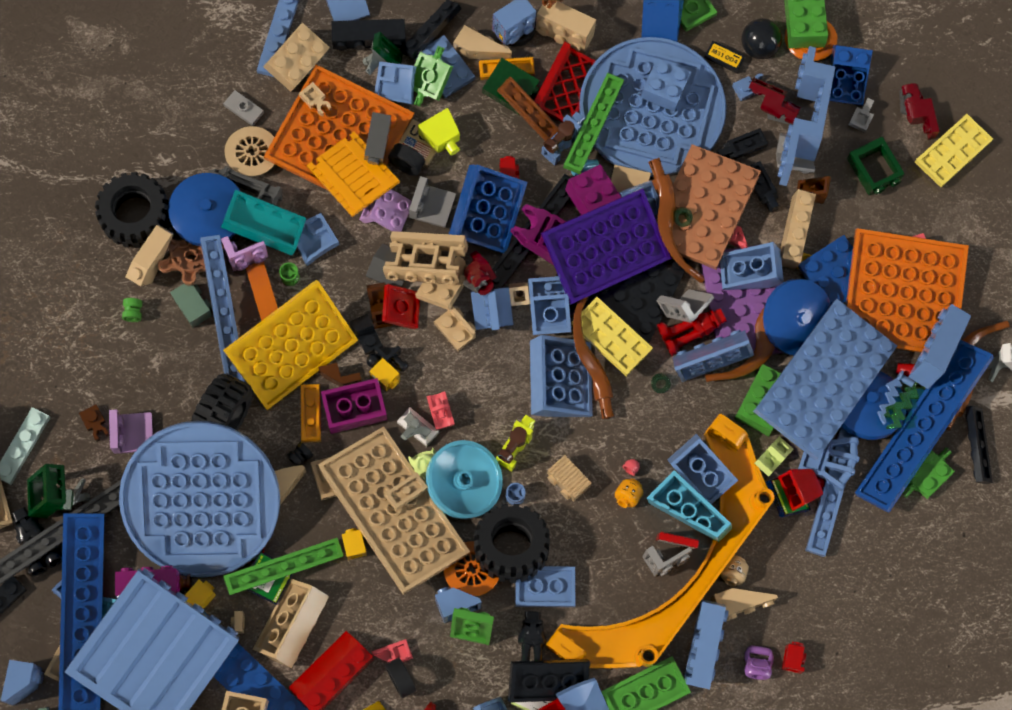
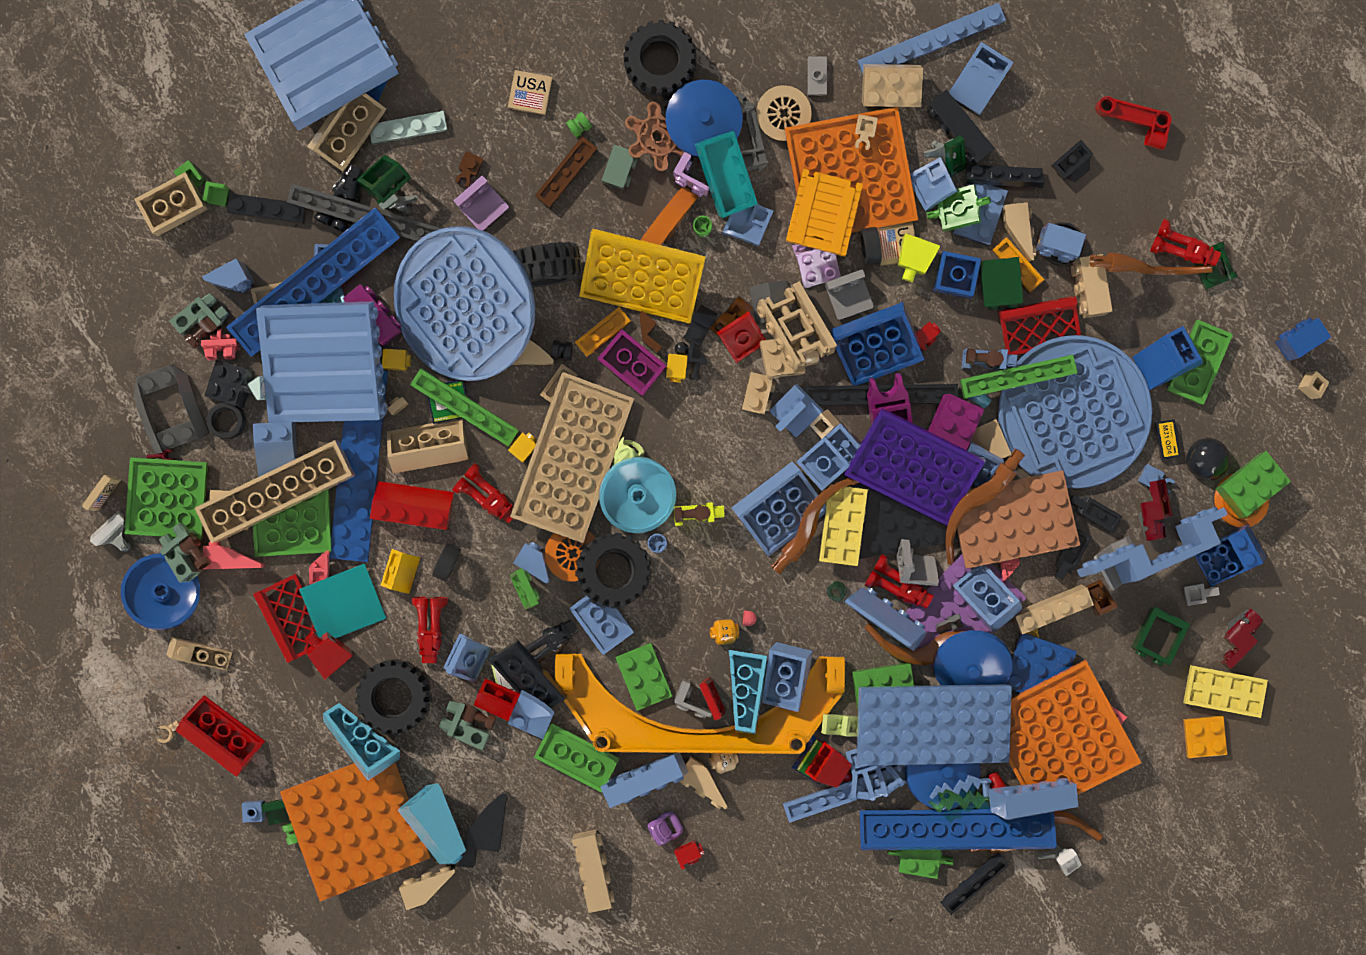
camera: 60 degrees right, 15 degrees up
tan slope [126,225,173,286] -> none
reddish brown bush [179,574,192,592] -> none
medium blue plate [200,235,246,383] -> none
dark grey slope [364,112,391,165] -> none
coral tile [371,639,413,662] -> none
tan plate [384,472,428,511] -> none
piece [397,407,439,447] -> none
coral hips [426,391,455,430] -> none
dark red plate [463,251,497,295] -> none
dark orange tile [497,77,559,141] -> none
tan brick [547,455,591,502] -> none
medium blue brick [640,58,691,112] -> none
clear green piece [674,207,693,227] -> none
none -> red piece [452,463,513,524]
none -> tan tile [508,70,553,116]
none -> reddish brown plate [534,136,597,208]
none -> bright green plate [615,643,672,711]
none -> blue brick [933,251,981,299]
none -> dark grey piece [935,614,964,634]
none -> light orange plate [1183,716,1227,758]

